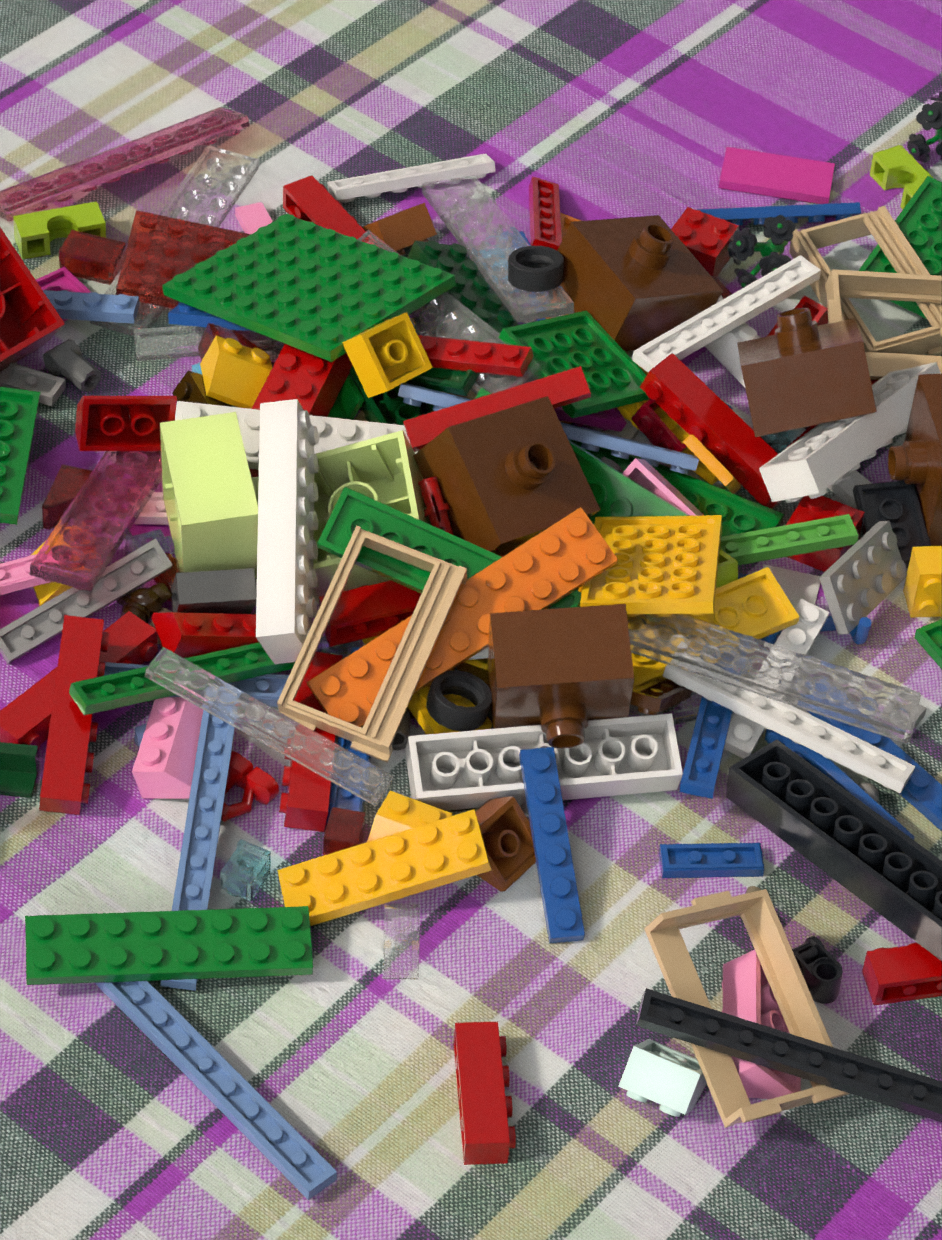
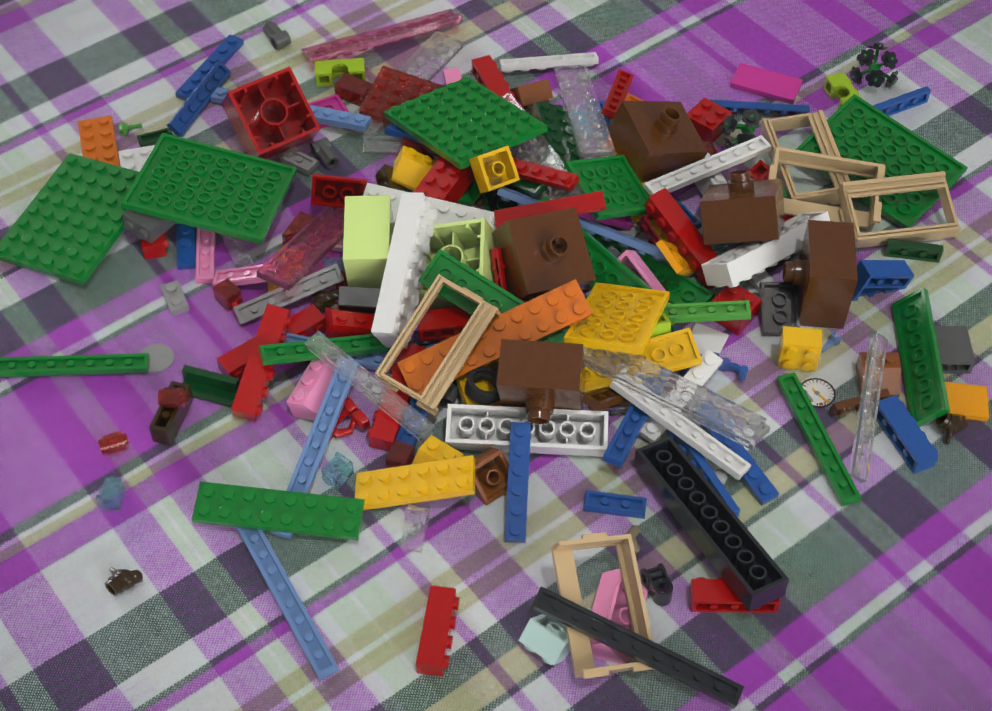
camera: 15 degrees right, 5 degrees up
black tyre [508,246,564,292] -> none
light grey plate [819,521,907,634] -> none

